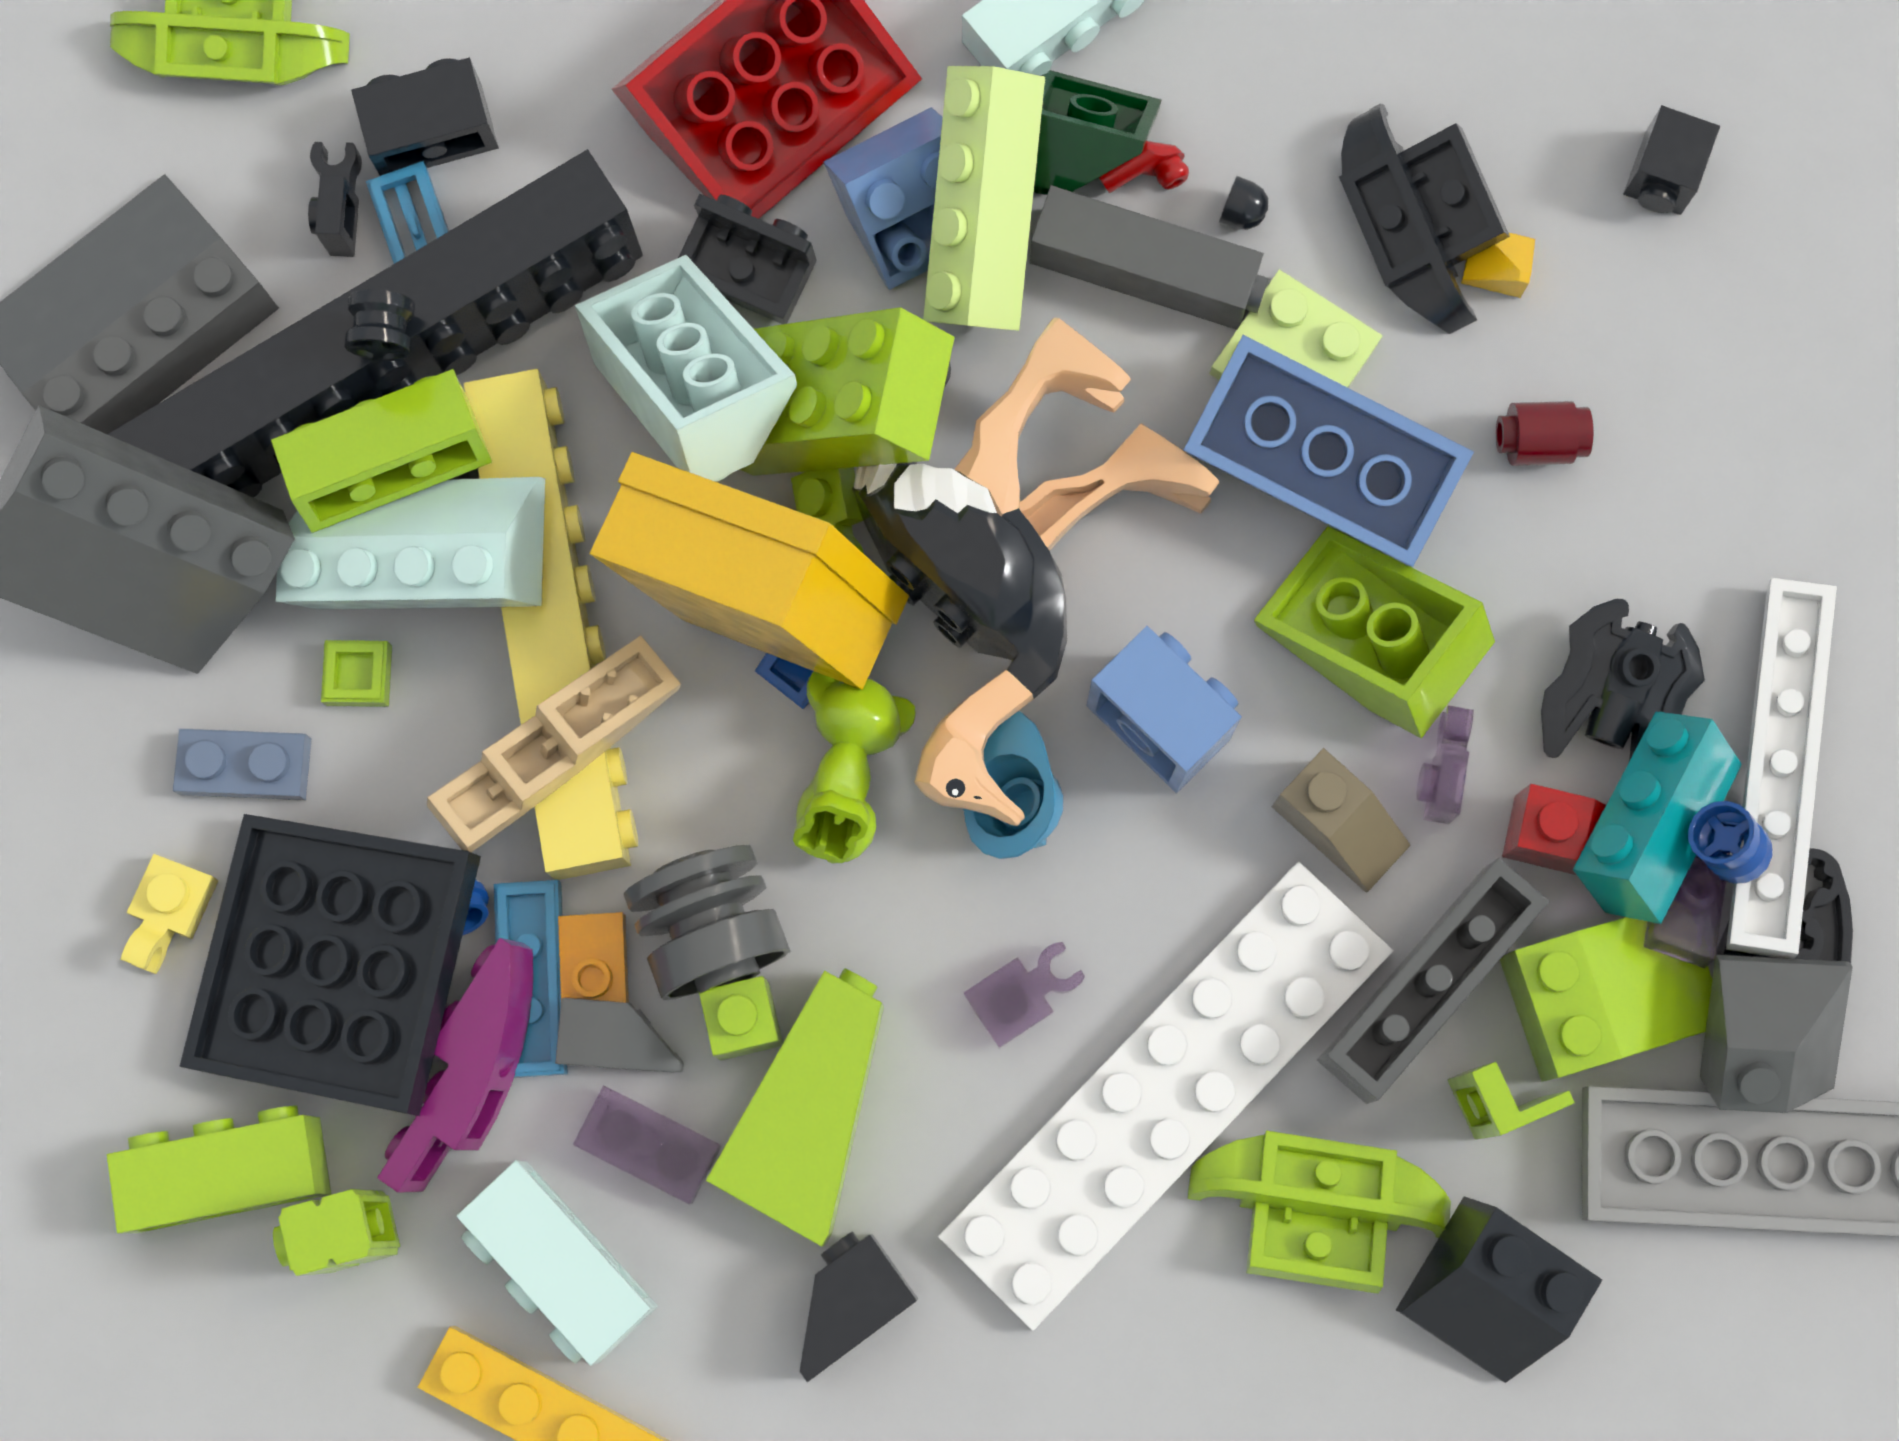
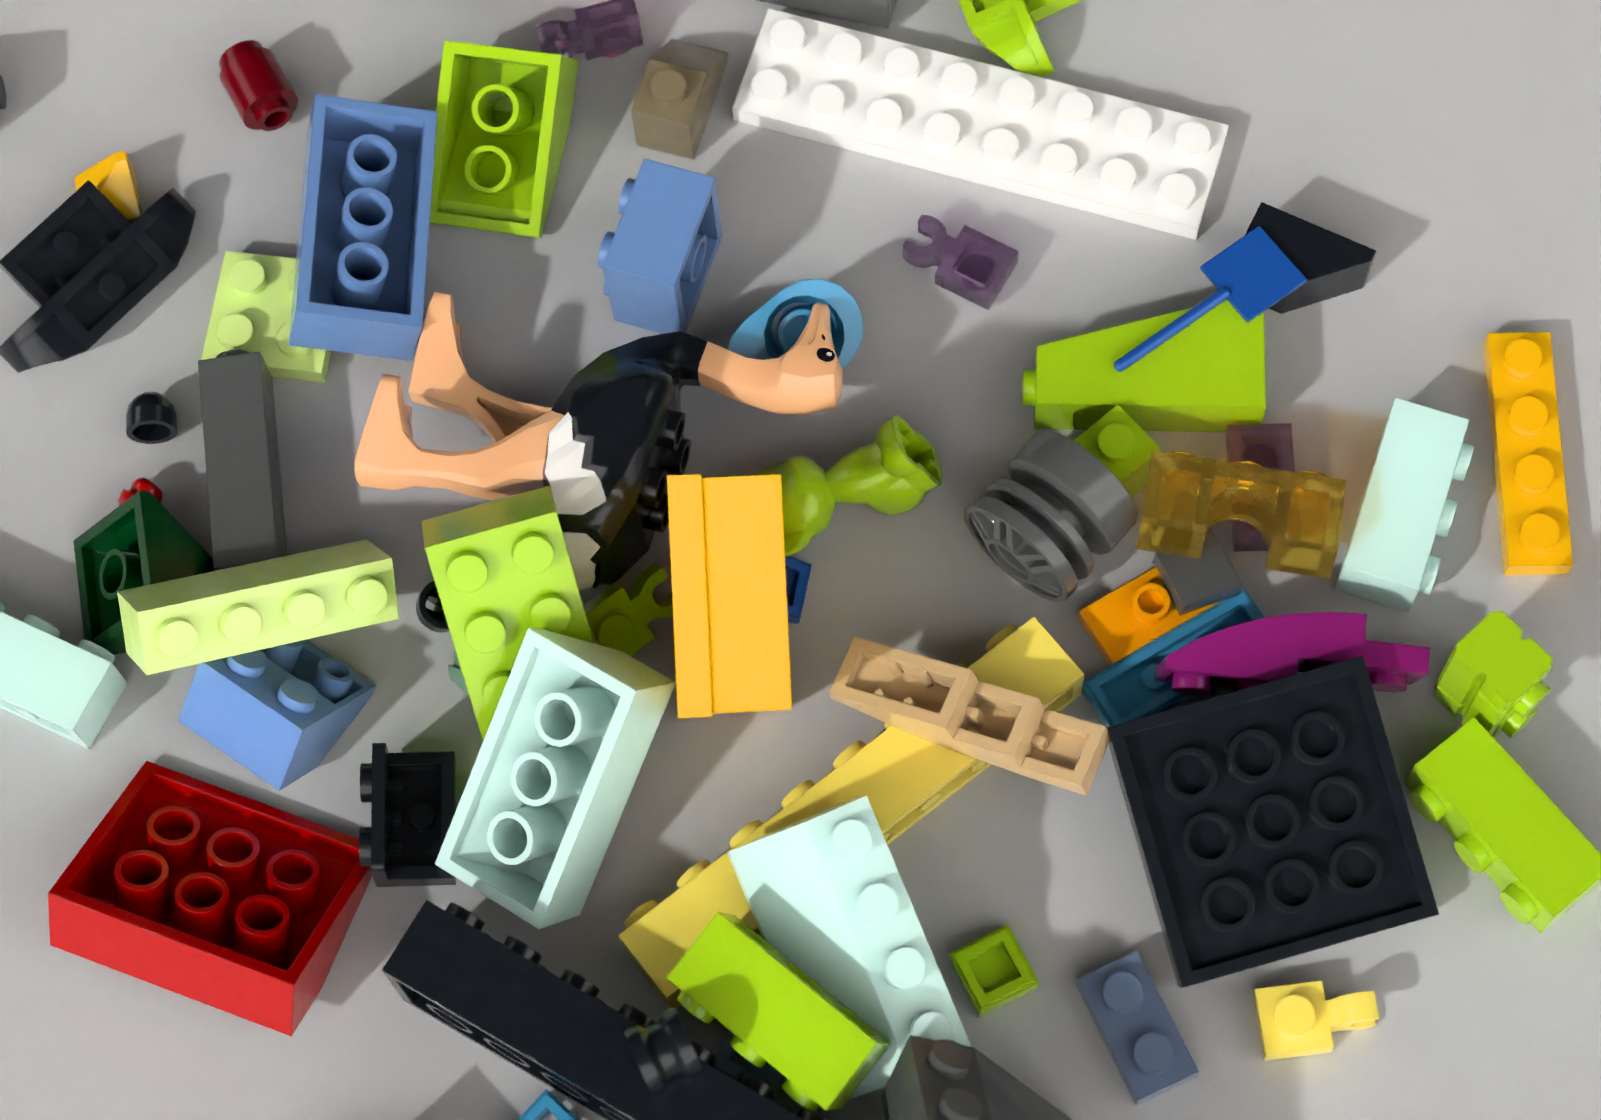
camera: 115 degrees left, 10 degrees down
none -> blue piece [1114,226,1307,372]
none -> clear yellow arch [1136,451,1346,579]

